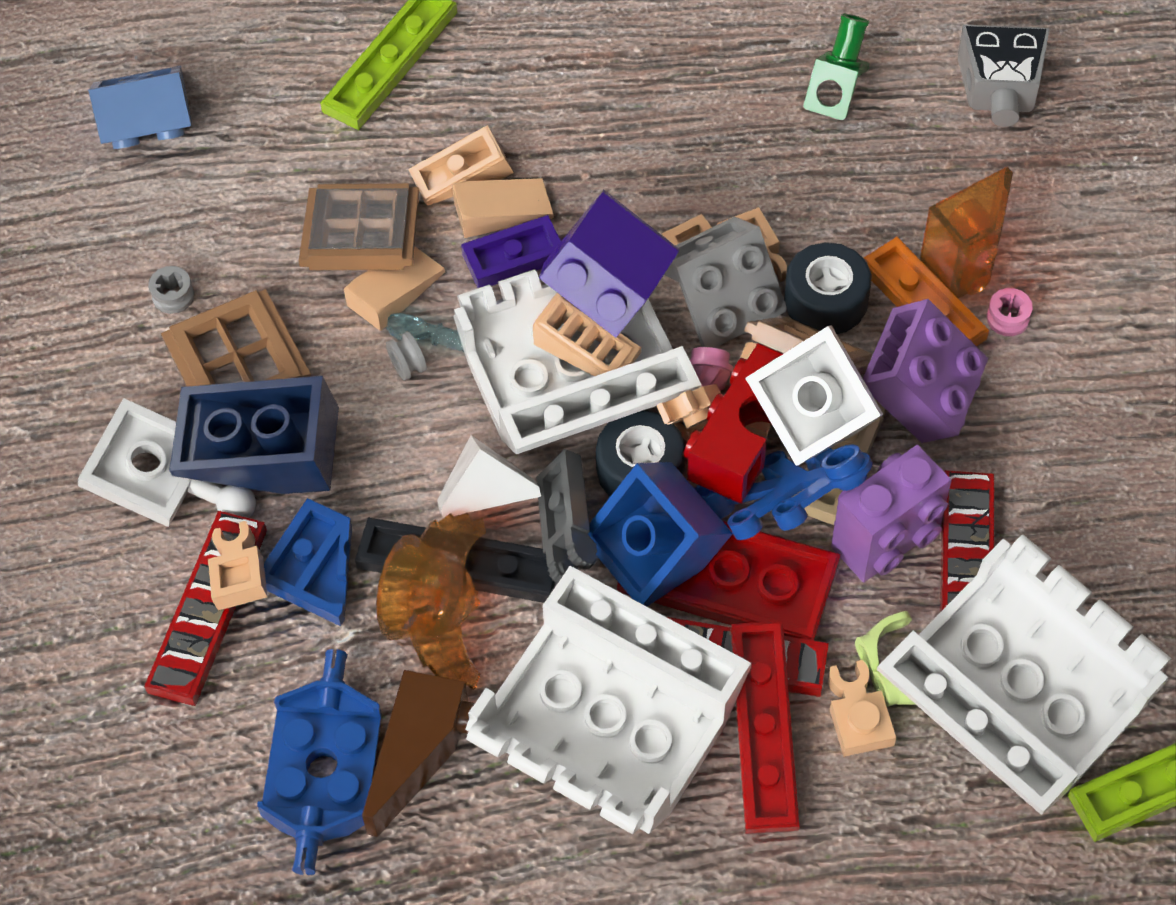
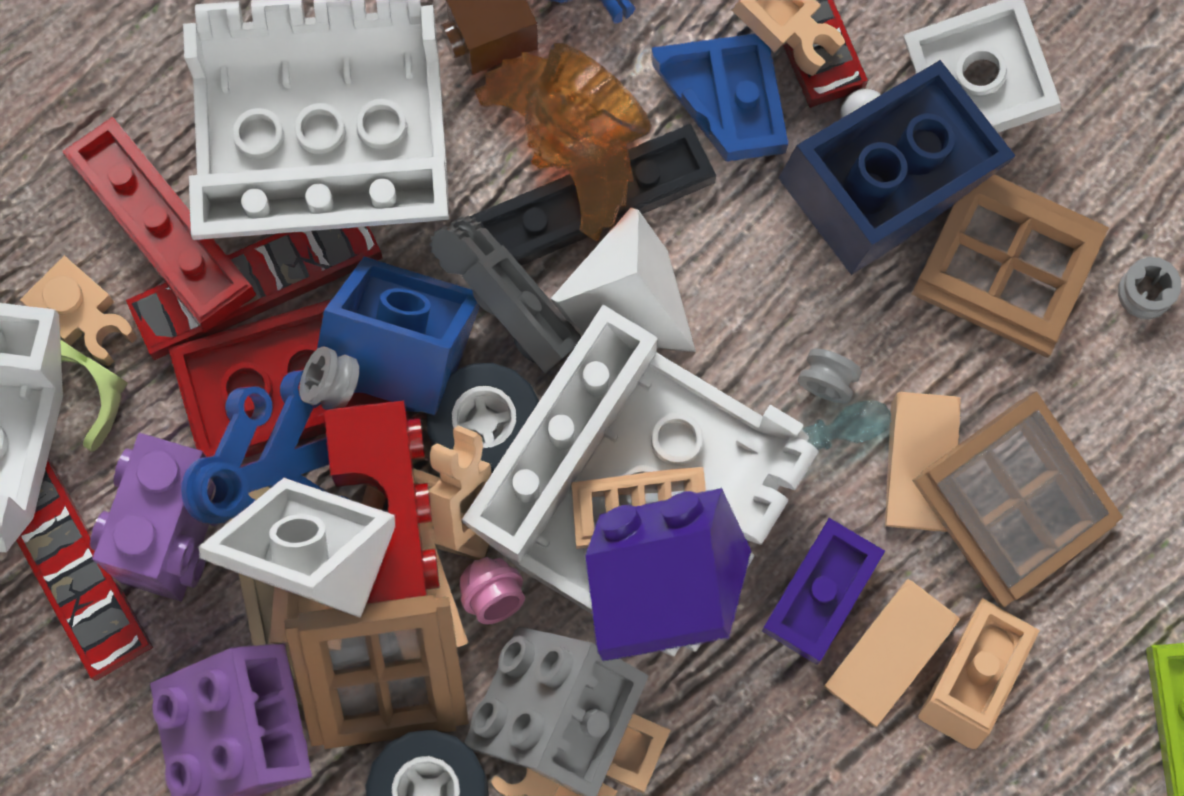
camera: 140 degrees right, 15 degrees up
none -> light grey bush [299,346,359,410]

